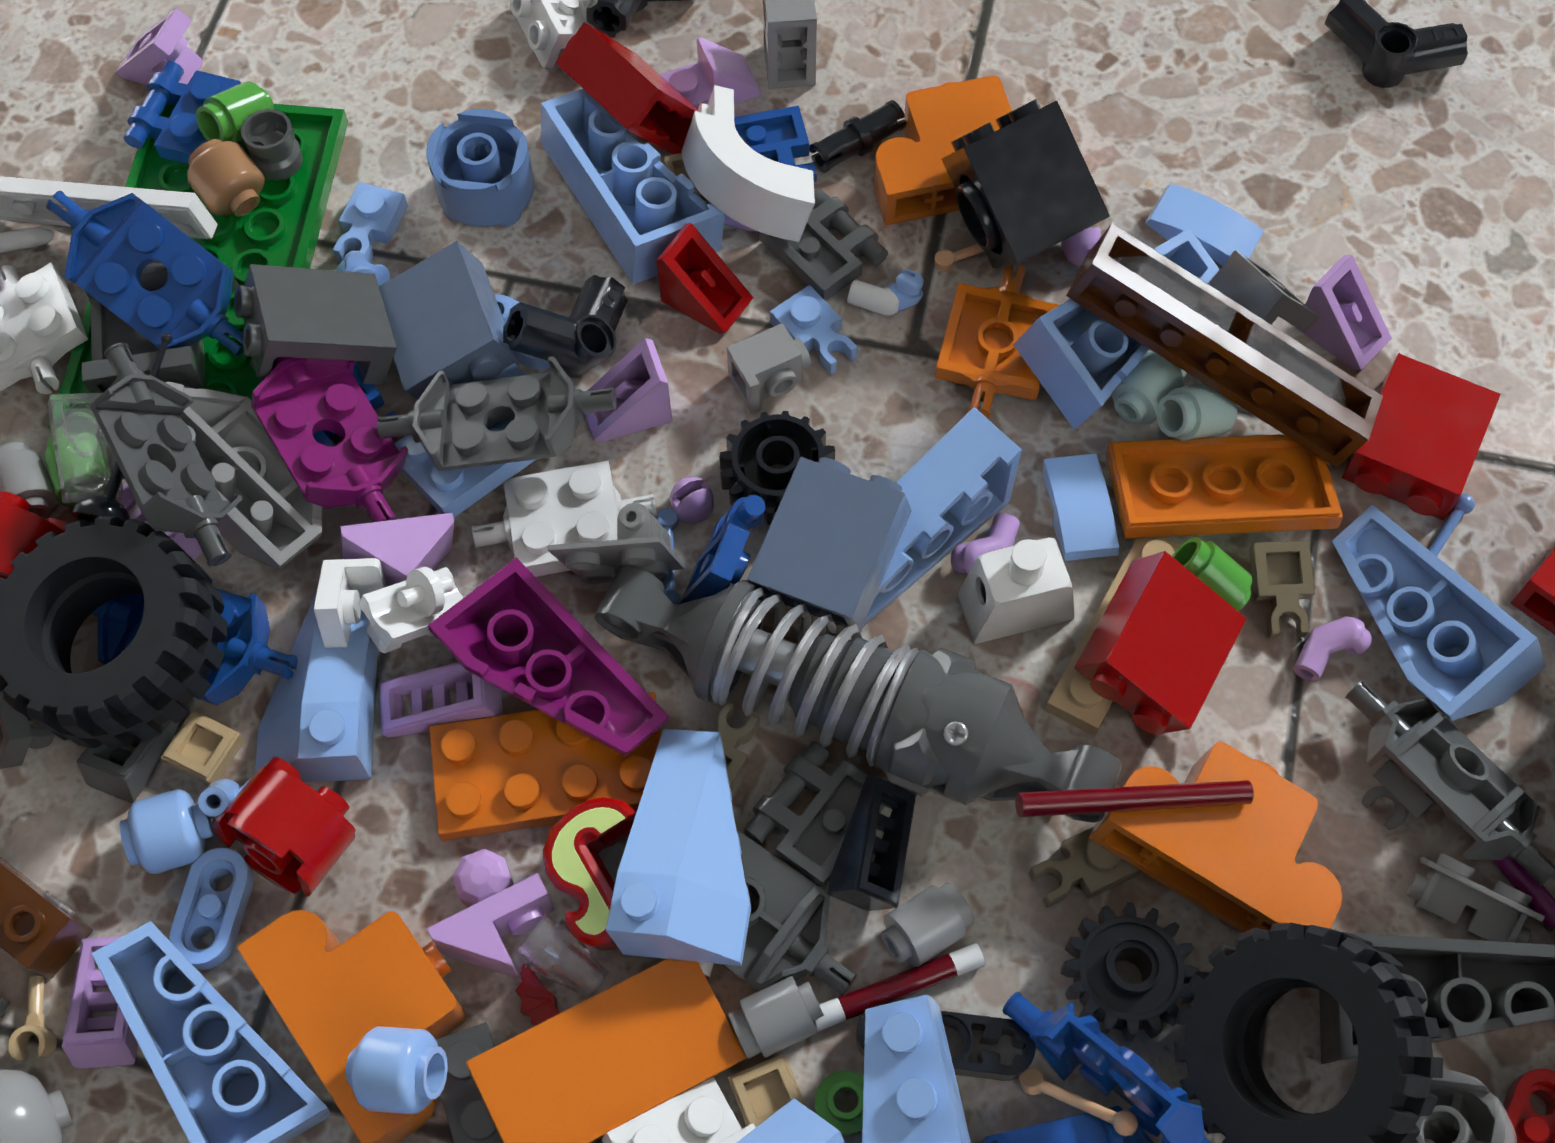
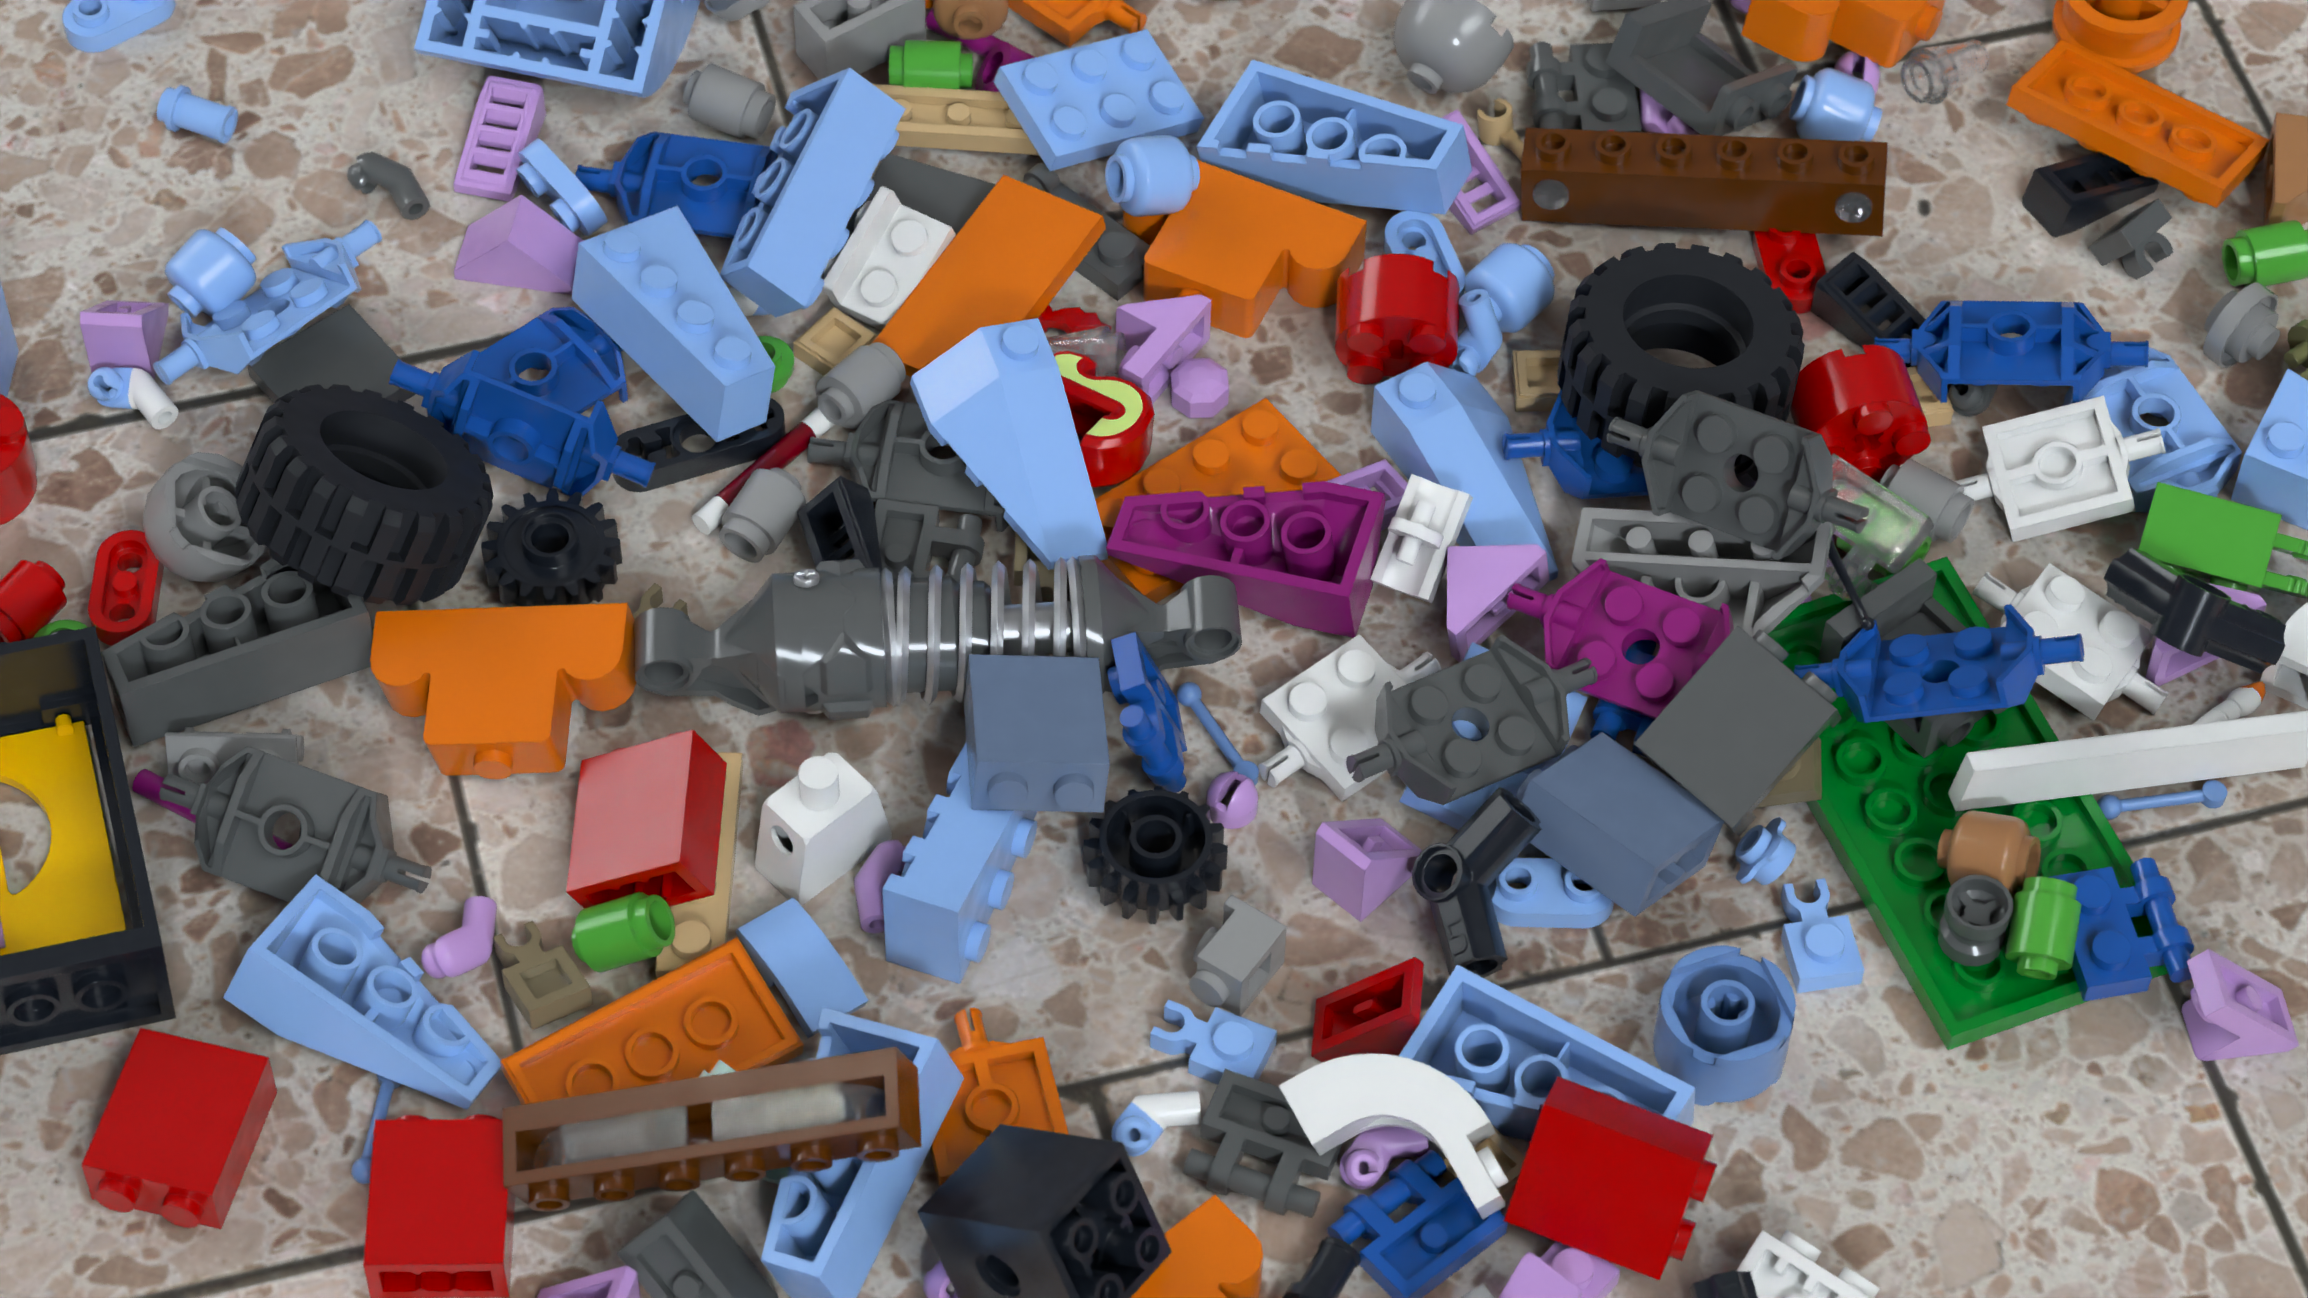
camera: 150 degrees right, 10 degrees down
white bracket [313,558,387,648] -> none
light grey hinge [548,503,685,584] -> none
dark red bar [1015,780,1254,817] -> none

